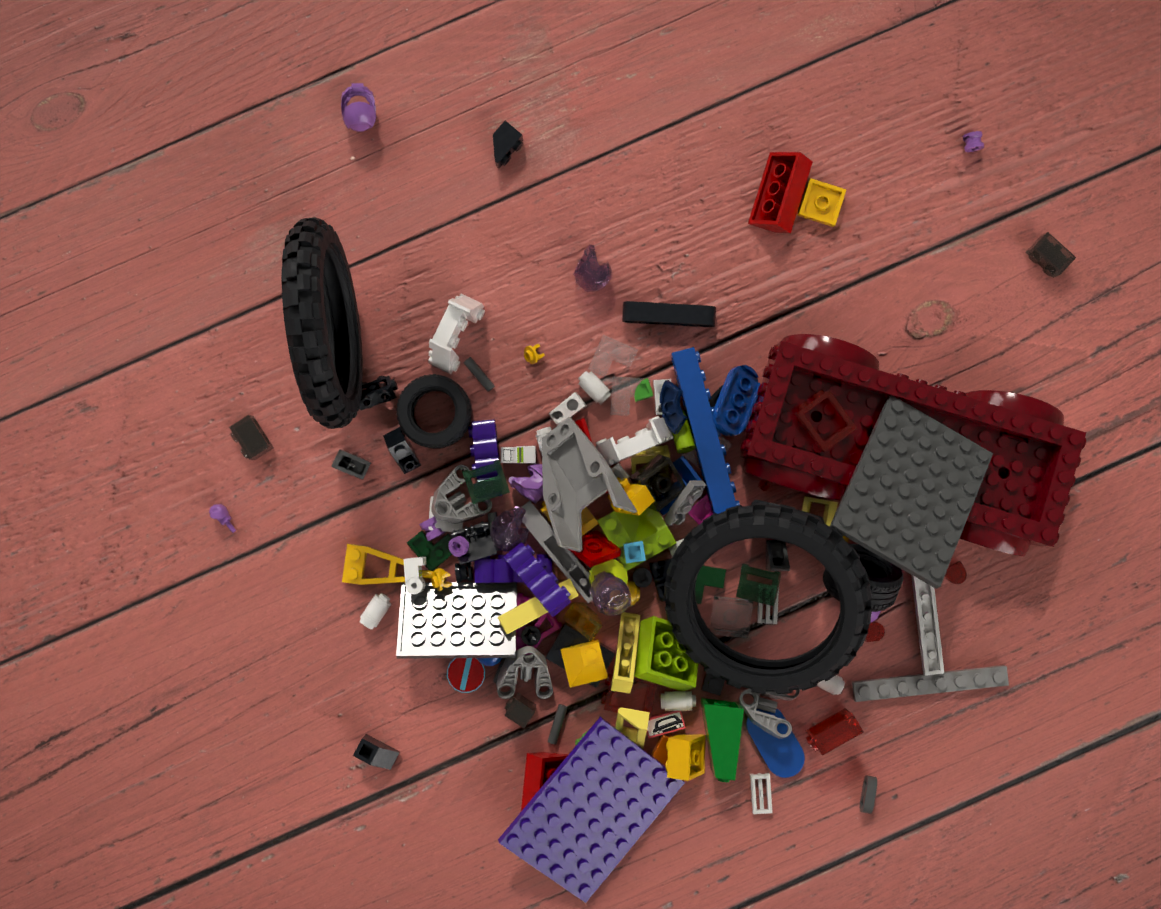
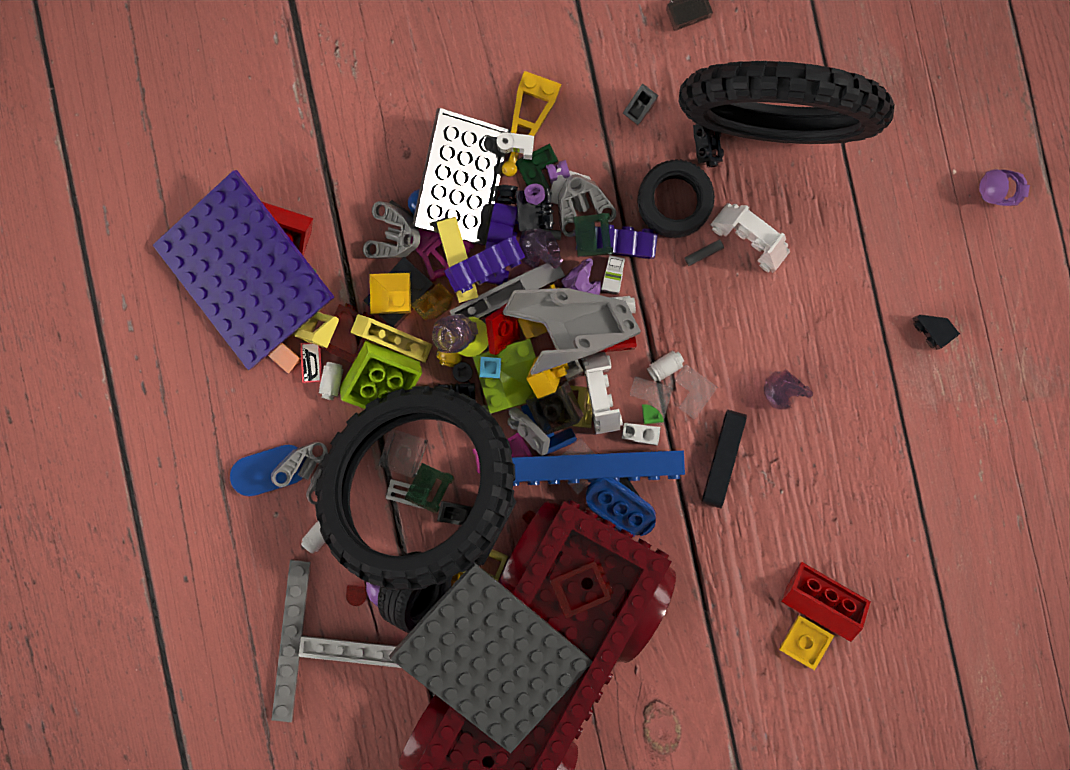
camera: 100 degrees right, 0 degrees up
slope [353,734,400,770] -> none
white head [360,593,392,629] -> none
black slope [383,427,421,474] -> none
yellow plate [431,571,452,591] -> none
red piece [447,658,485,693] -> none
clear smoke brick [504,693,537,728] -> none
black tile [521,625,541,646] -> none
yellow plate [524,344,545,364] -> none
dark grey piece [547,704,568,745] -> none
white leg [549,392,587,426] -> none
dark blue tile [660,380,687,434] -> none
yellow slope [666,734,706,781] -> none
lime brick [671,410,696,453] -> none
dark green tile [695,566,726,604] -> none
green slope [700,698,744,783] -> none
black plate [701,672,725,696] -> none
white tile [750,773,773,814] -> none
clear red window [805,708,864,756] -> none
dark grey beam [859,775,877,814] -> none
clear red tile [945,561,967,584] -> none

